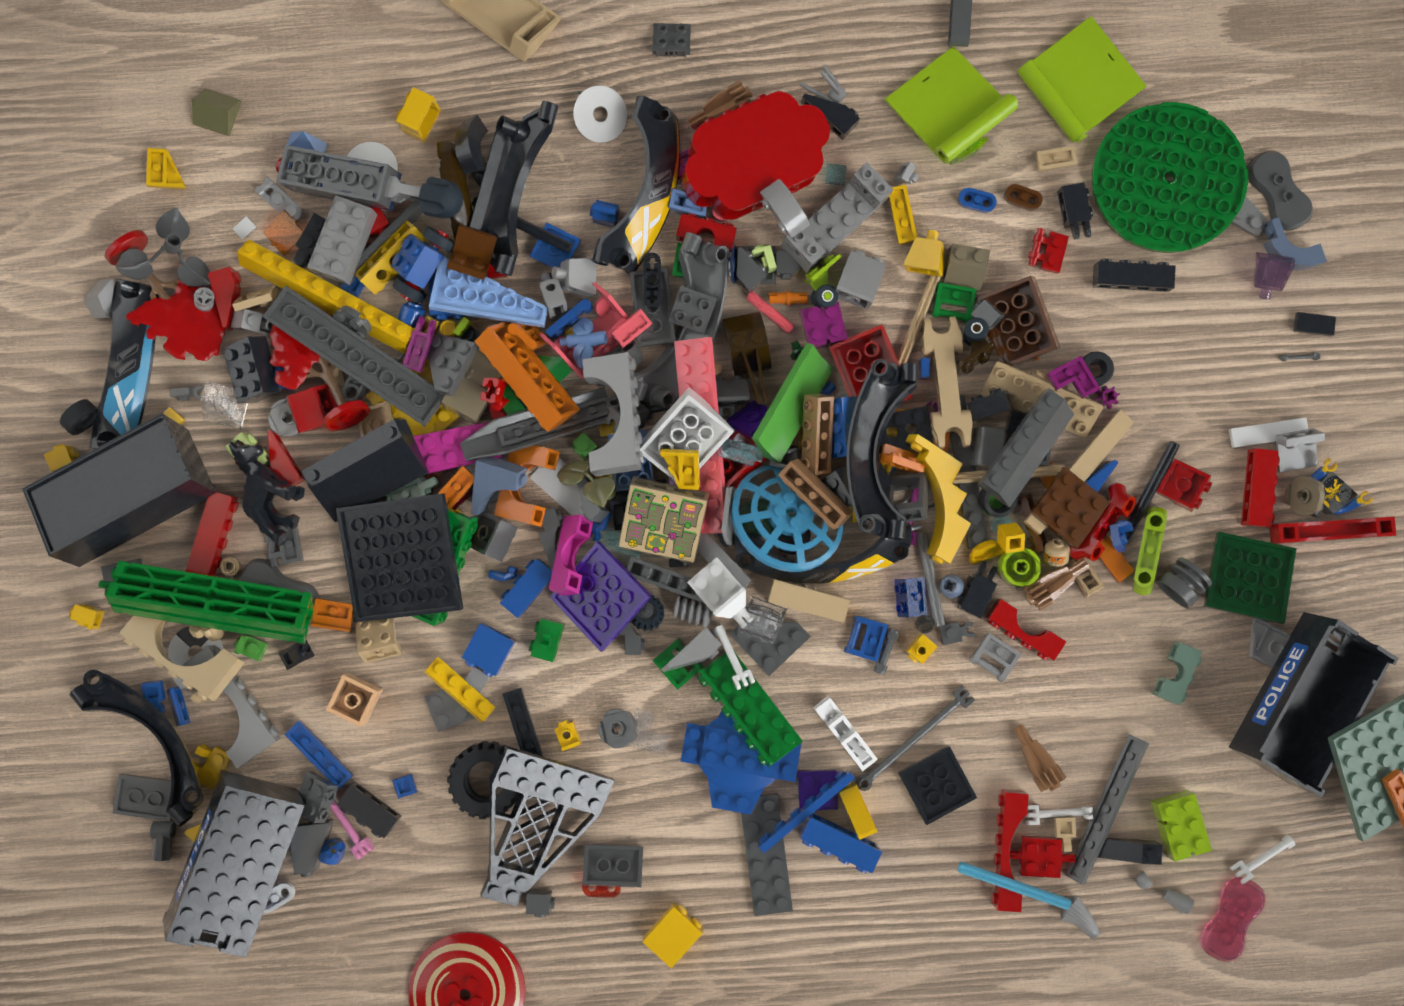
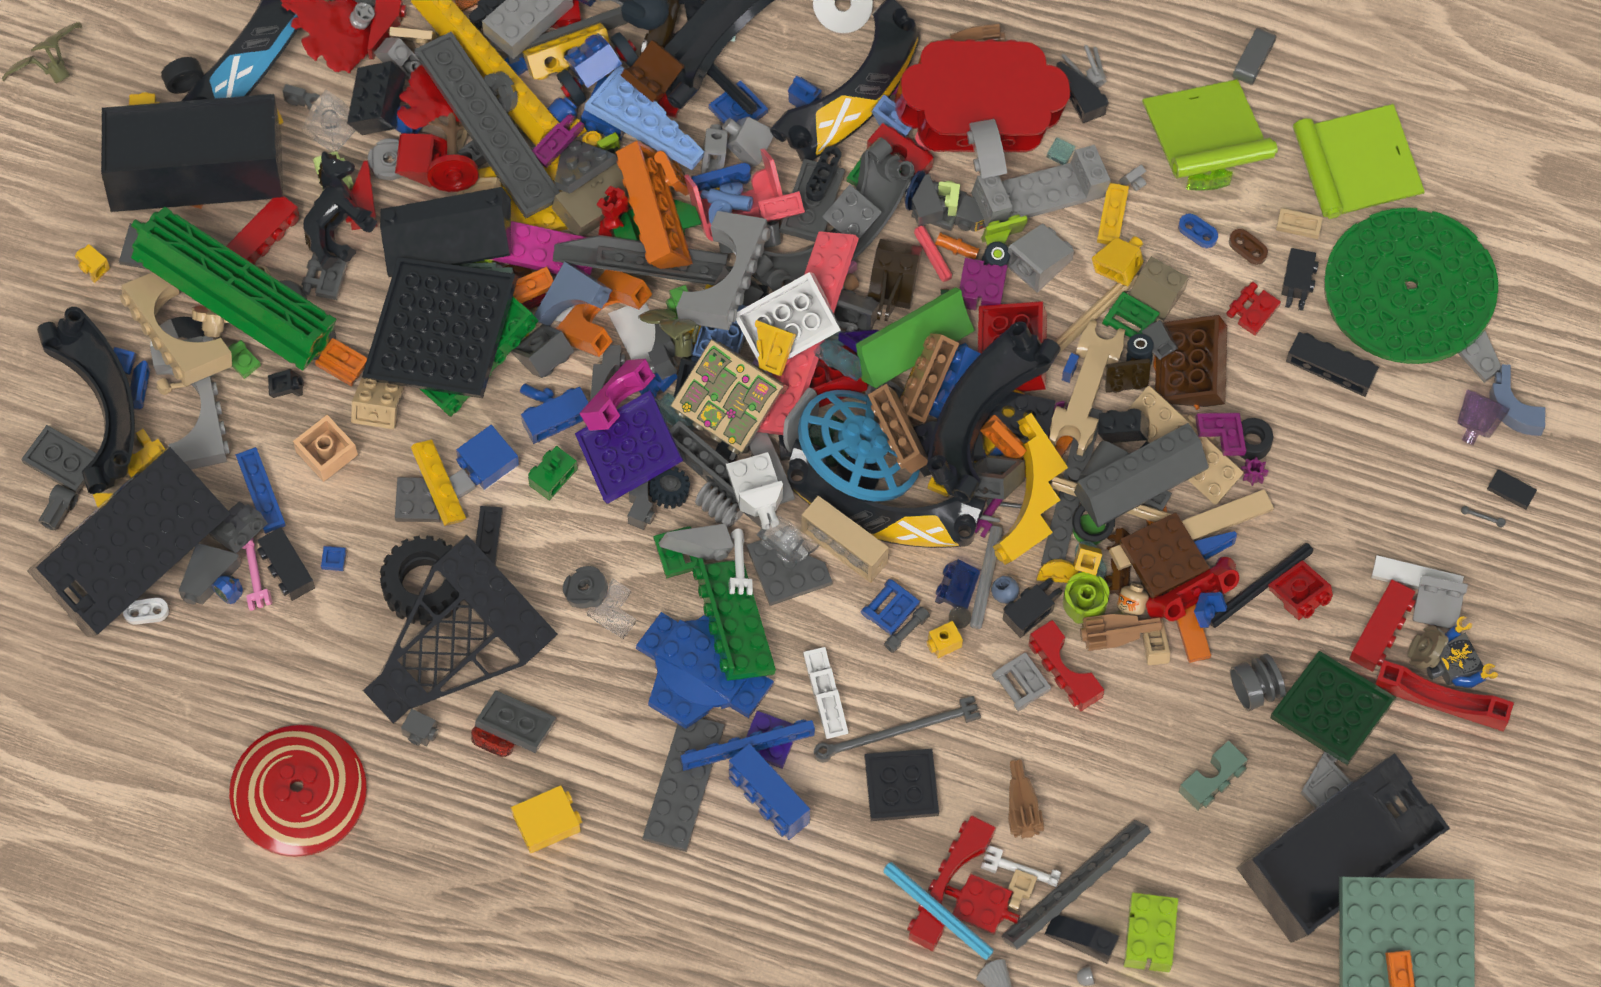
camera: 20 degrees right, 20 degrees down
yellow brick [554,719,582,752] -> none
yellow slope [838,782,878,840] -> none
dark grey plate [939,622,975,645] -> none
lime plate [1132,507,1168,595] -> none
dark grey plate [1247,151,1313,231] -> none

